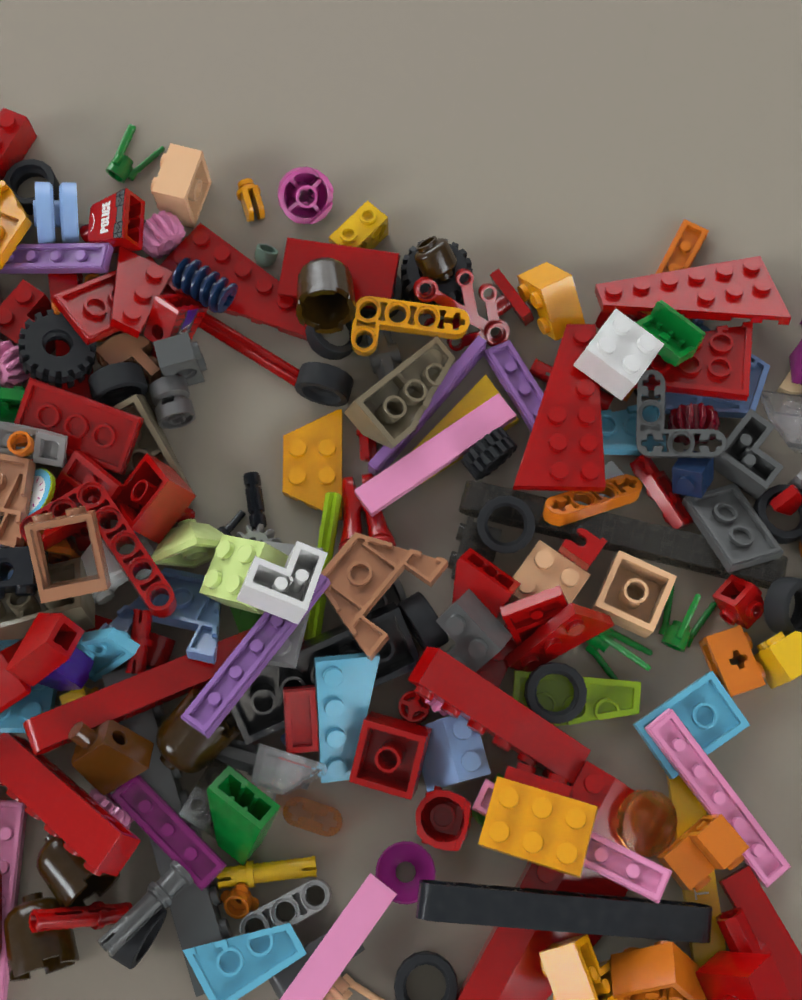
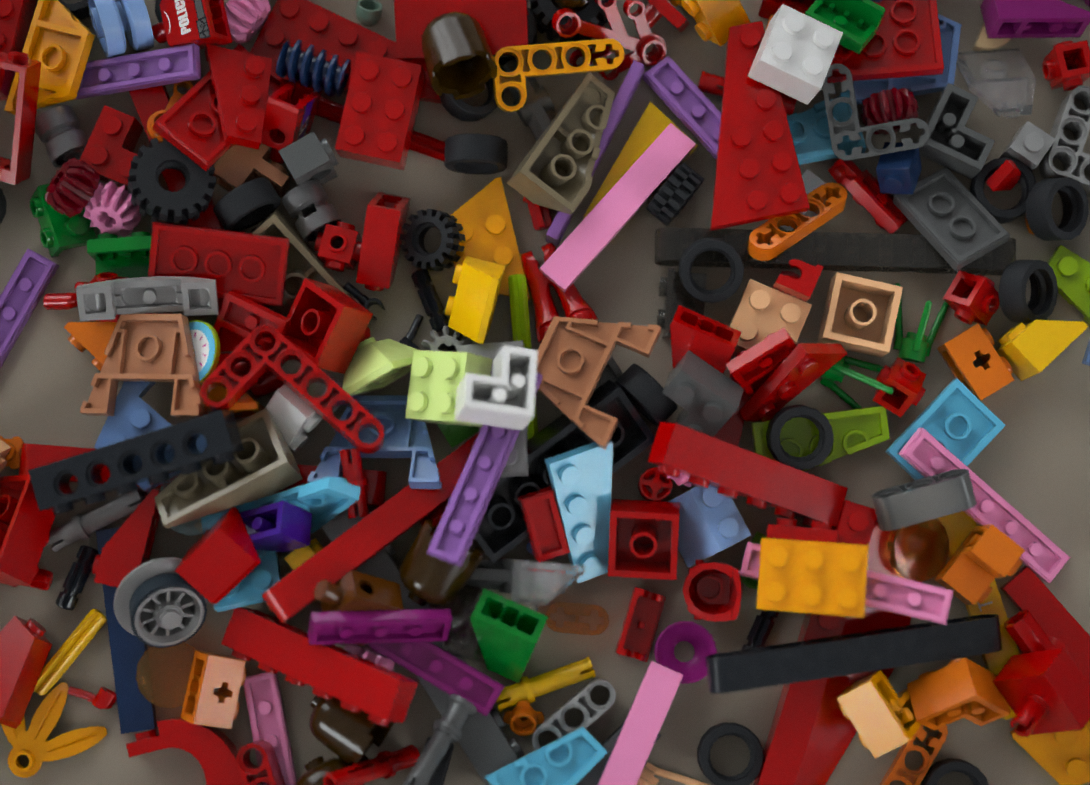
camera: 15 degrees left, 10 degrees up
red slope [5,612,85,686] -> none
orange hinge [7,431,35,458] -> none
nougat window [24,506,111,603] -> none
none -> magenta tile [308,609,453,645]
none -> red brick [314,221,362,272]
none -> red brick [335,52,426,170]
none -> black hand [343,282,385,320]
none -> red slope [356,192,411,291]
none -> black tyre [400,209,465,271]
none -> yellow slope [445,256,506,344]
none -> red hinge [615,587,666,662]
none -> black axle [741,610,779,650]
none -> dark grey beam [871,469,976,531]
none -> red brick [872,357,927,417]

